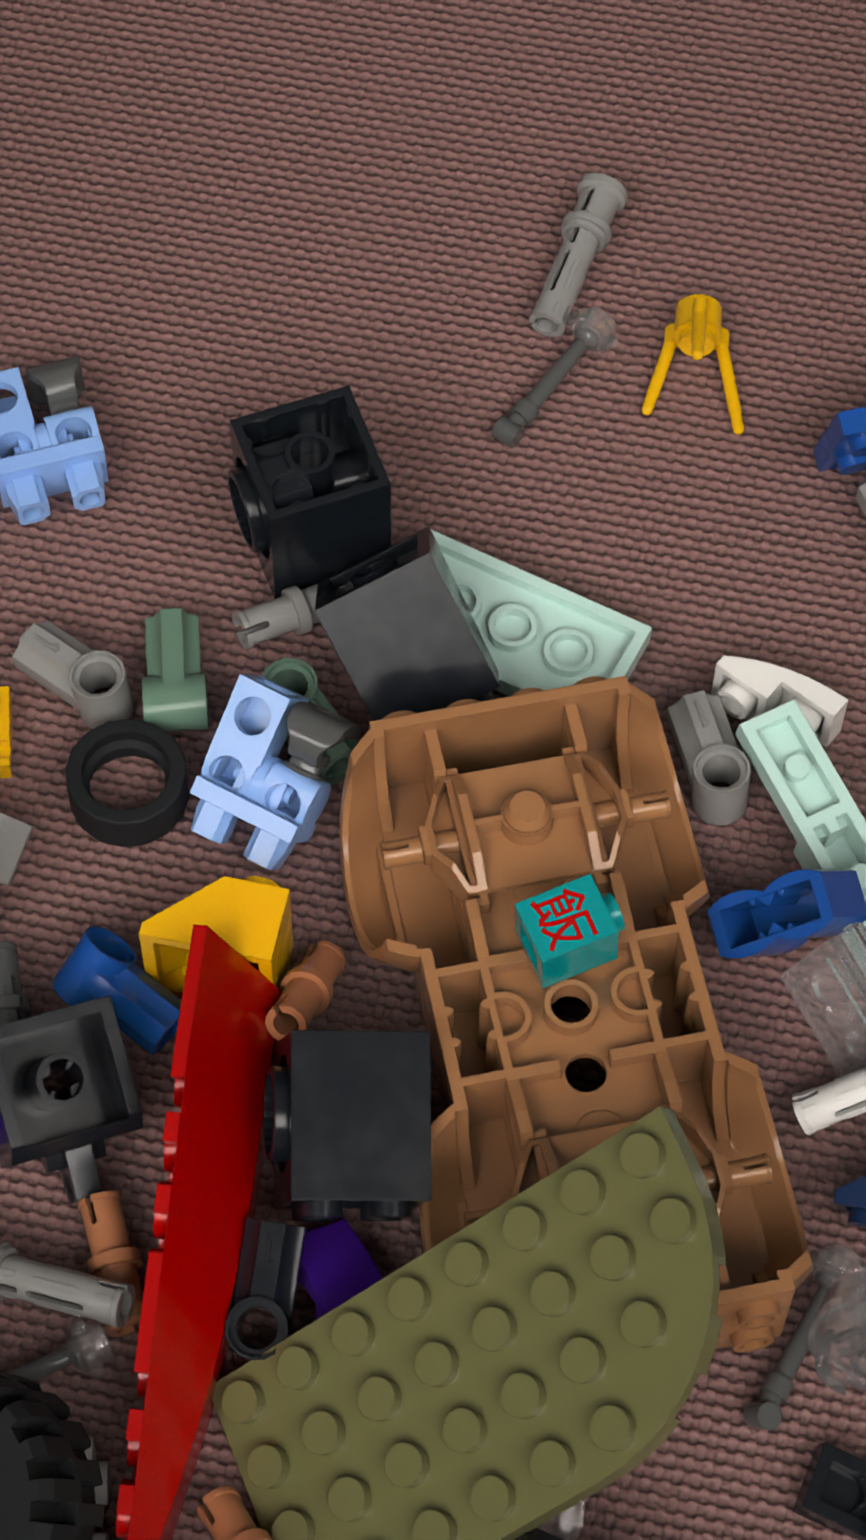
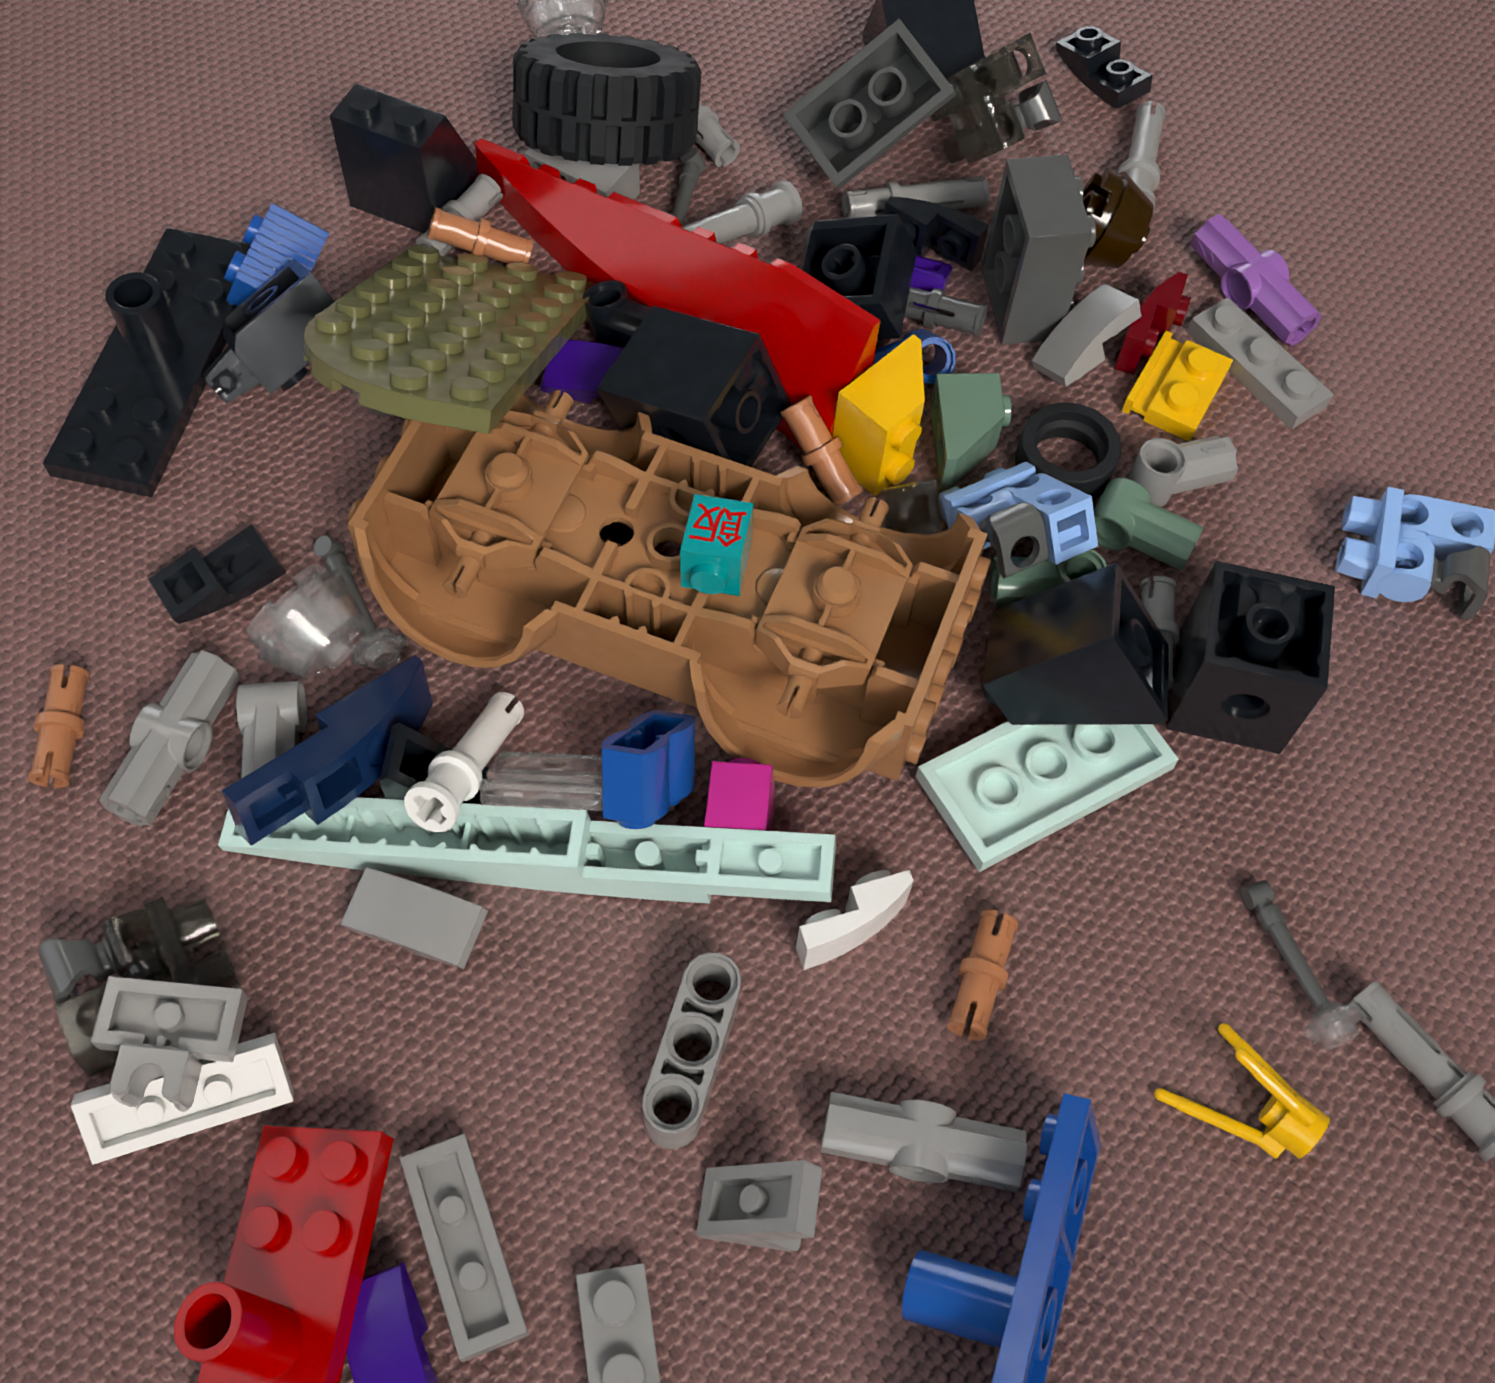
camera: 120 degrees right, 0 degrees up
light grey piece [666,690,751,826] -> none
none -> dark pink brick [704,758,776,831]
none -> clear smoke slope [882,479,941,535]
none -> sand green slope [930,373,1011,491]
none -> nougat pin [946,910,1019,1041]

